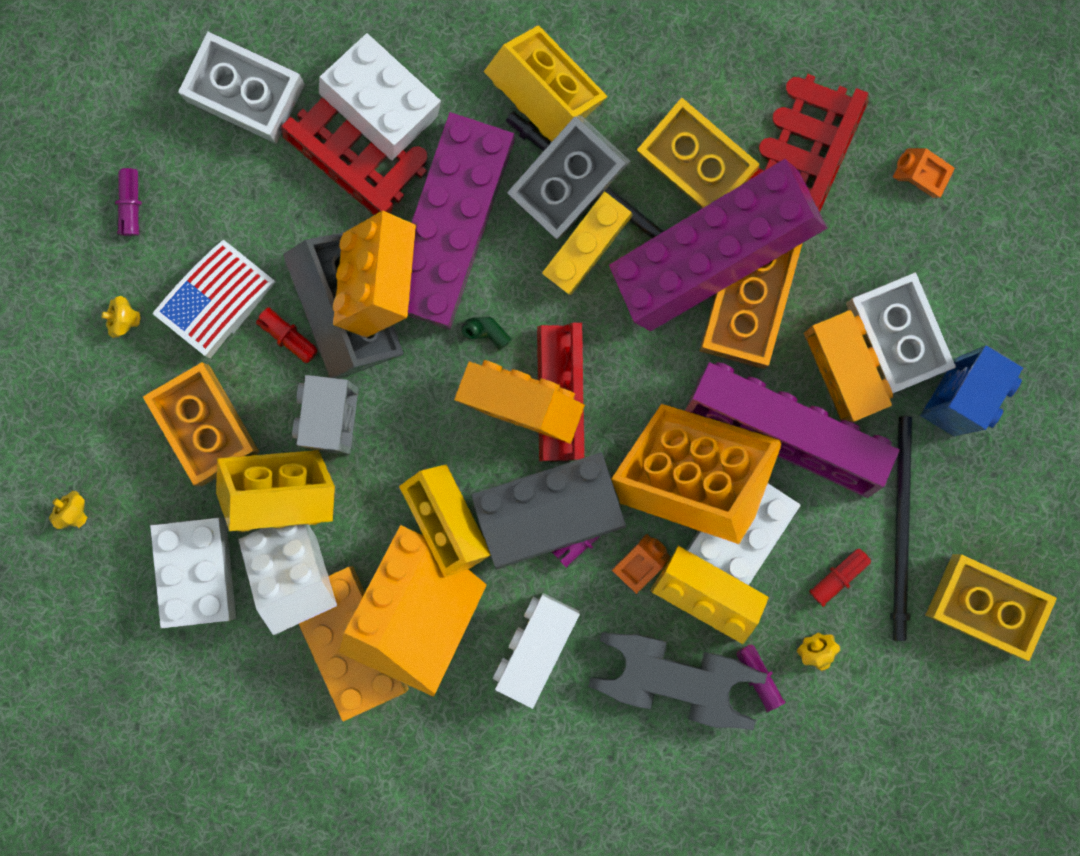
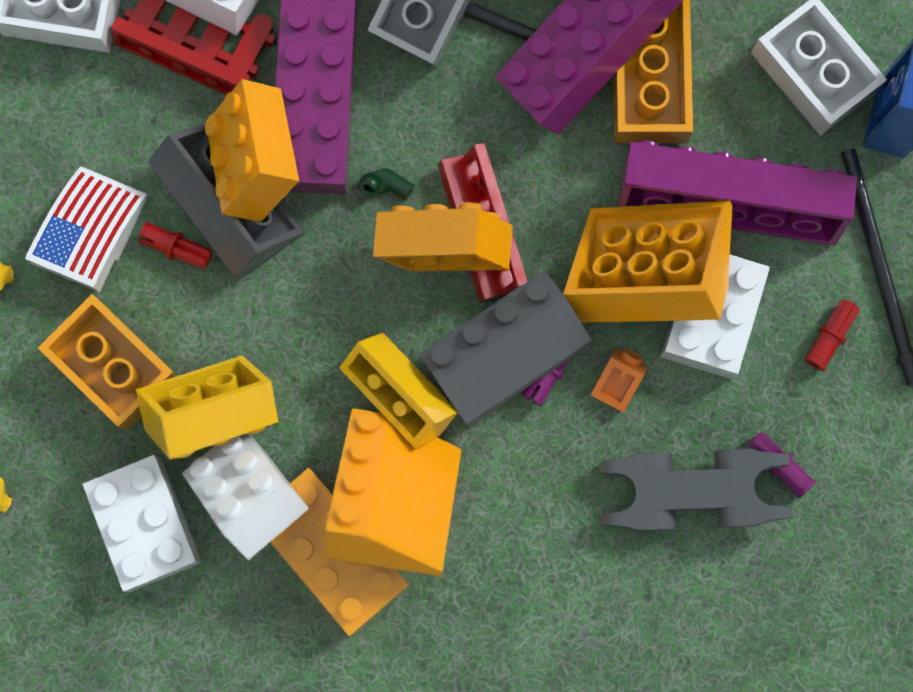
camera: 25 degrees left, 5 degrees down
light grey brick [292,375,359,455] -> none
white brick [493,593,580,709] -> none
yellow brick [542,191,633,295] -> none
yellow slope [650,545,769,644] -> none
yellow piece [797,632,840,671] -> none
light orange brick [804,310,893,422] -> none

